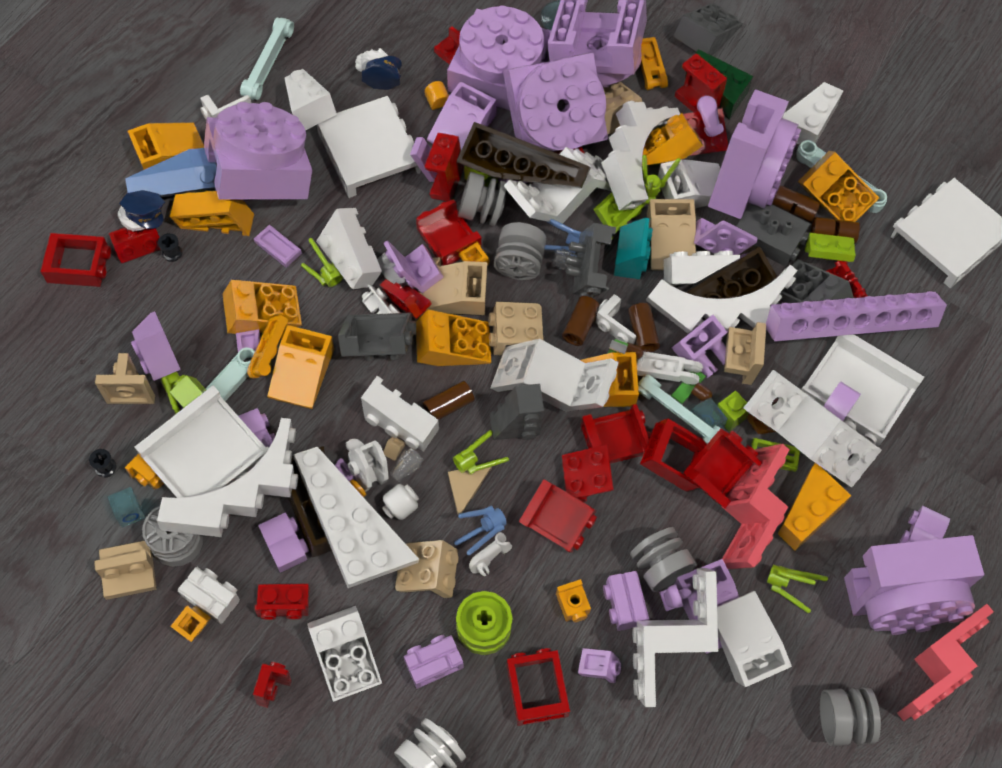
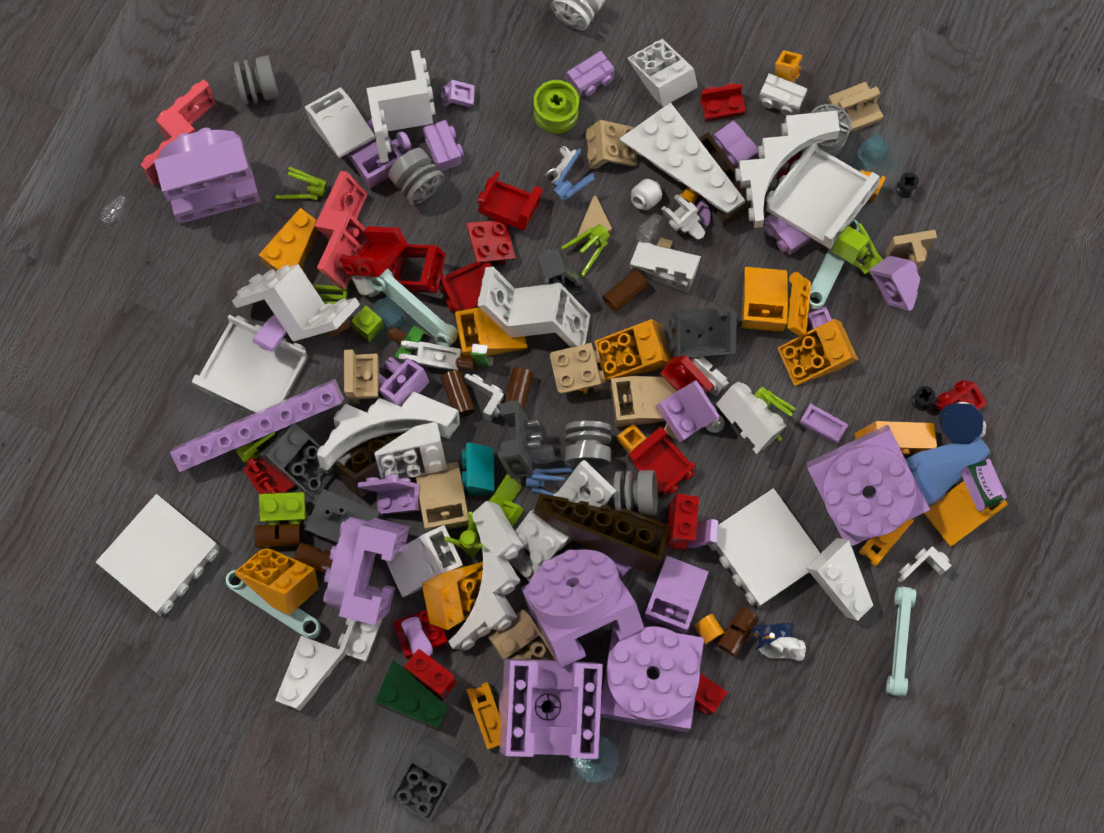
camera: 170 degrees right, 10 degrees up
red window [40,233,111,287] -> none
red bracket [253,662,292,708] -> none
red window [506,648,570,726] -> none
light orange brick [556,579,591,622] -> none
lavender brick [900,506,950,543] -> none
none -> reddish brown pin [717,607,759,657]
none -> lavender piece [961,459,1007,513]

